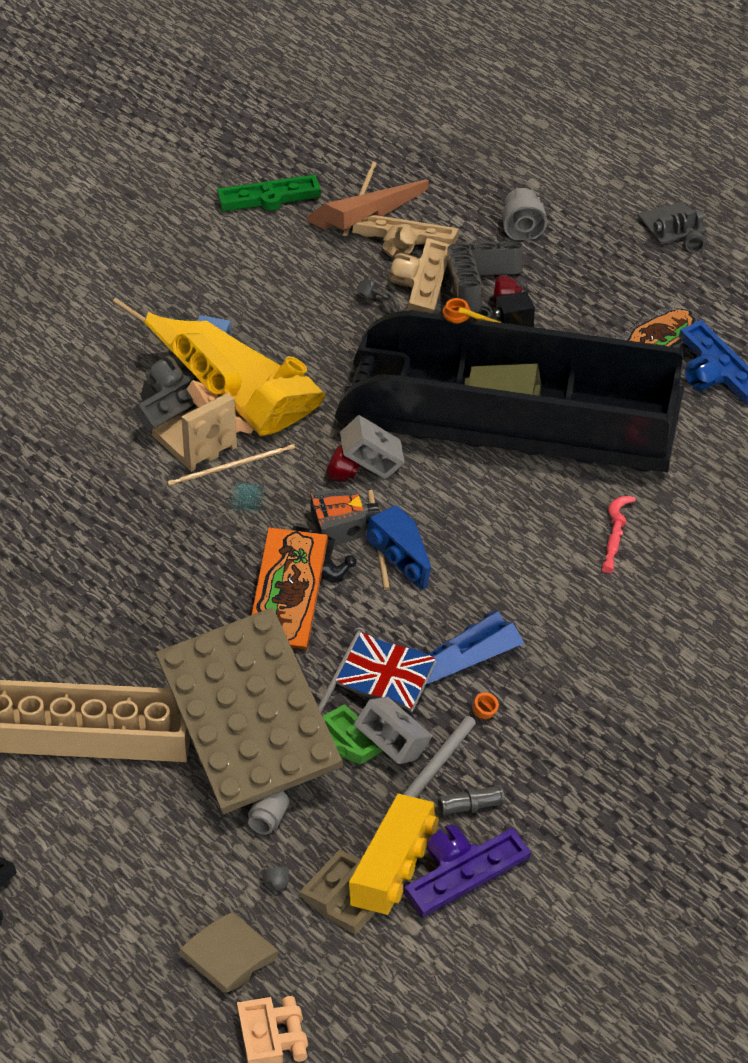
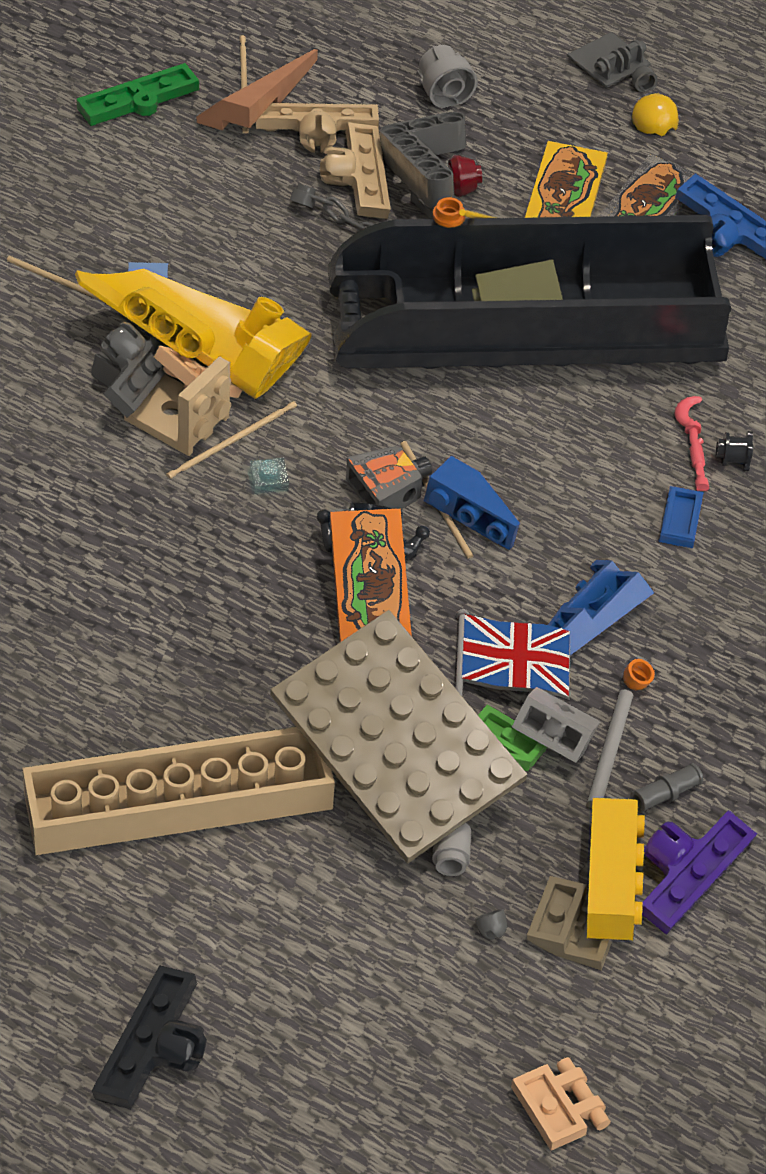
camera: 20 degrees left, 5 degrees up
dark tan slope [179,912,279,994] -> none
dark red cone [325,445,360,482] -> none
light grey brick [340,415,405,479] -> none
black brick [492,291,535,327] -> none
none -> tile [525,141,608,218]
none -> yellow hair [632,93,679,136]
none -> blue tile [659,486,704,548]
none -> black brick [716,431,753,472]

